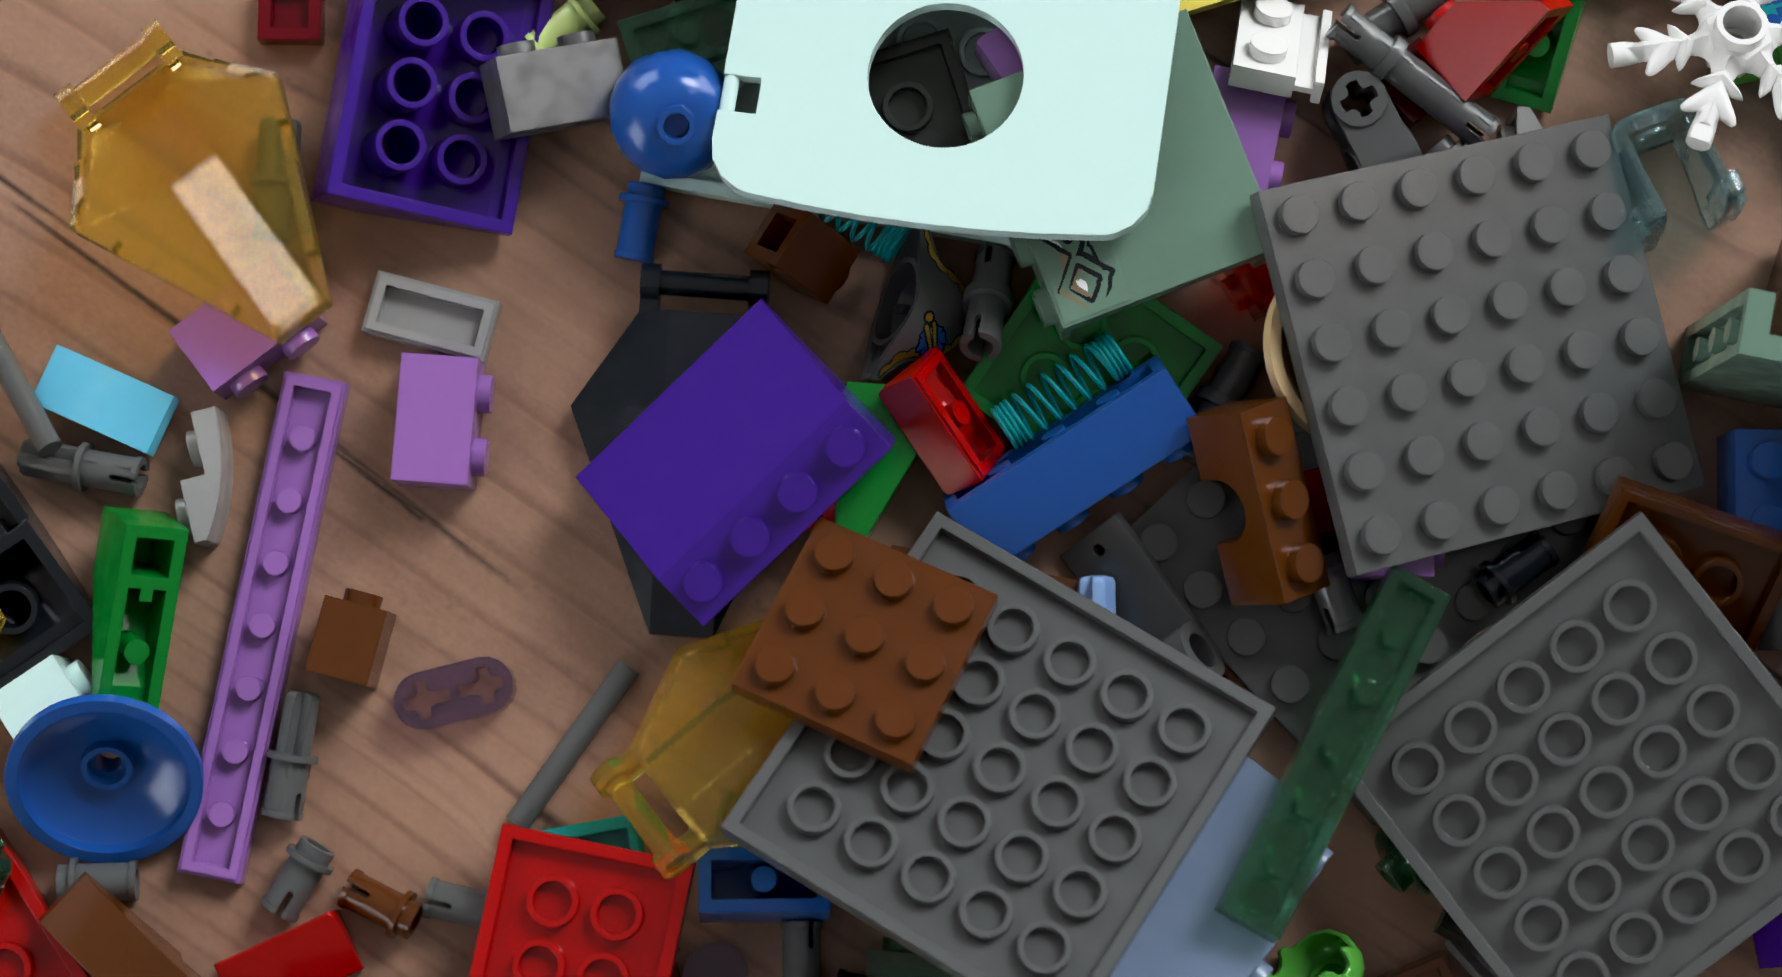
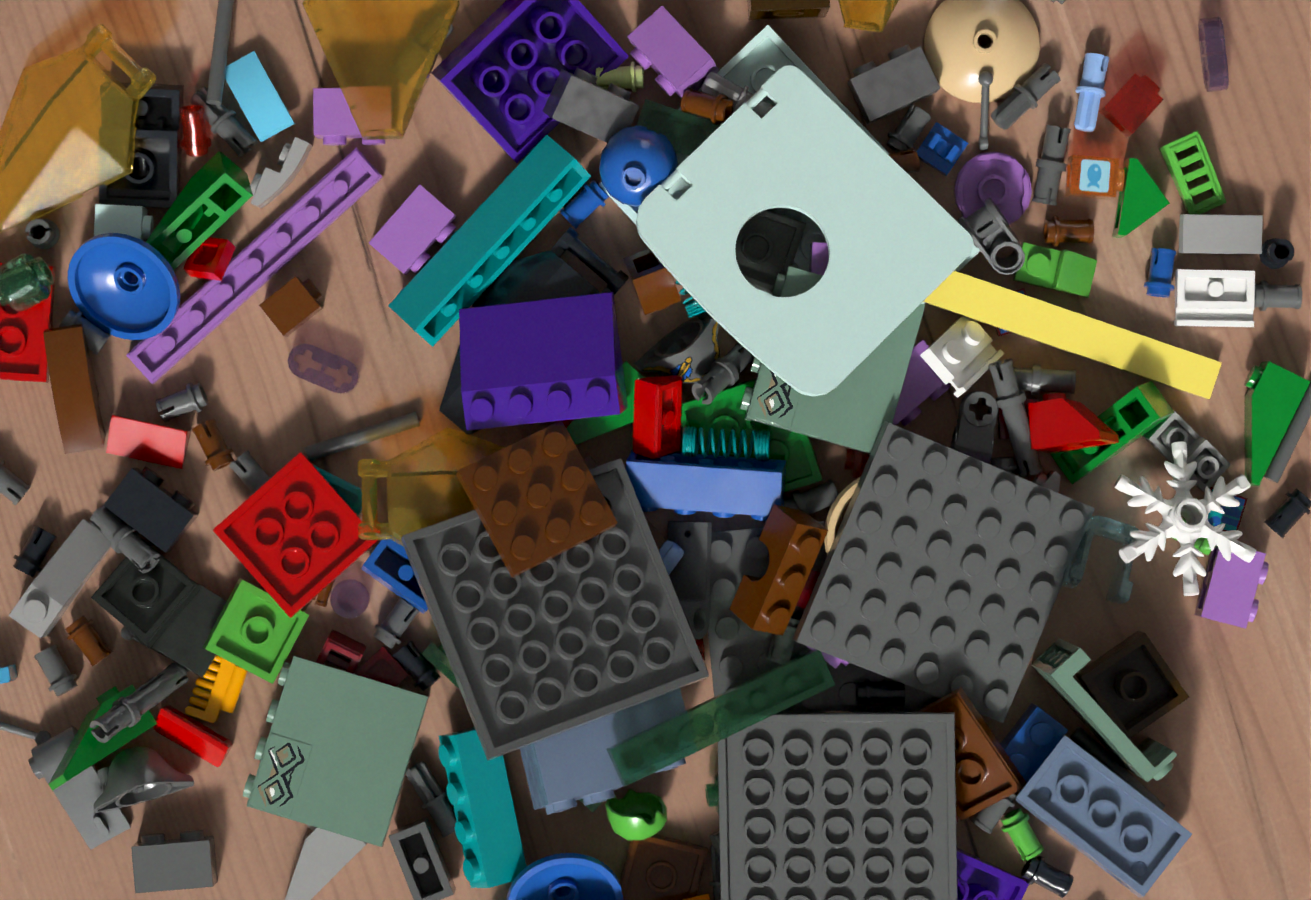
camera: 35 degrees right, 5 degrees up
dark grey axle [261,690,320,821] -> none
light grey tile [361,270,502,365] -> none
none -> clear red pin [179,104,212,157]
none -> red plate [183,237,236,281]
none -> teal brick [388,135,591,347]

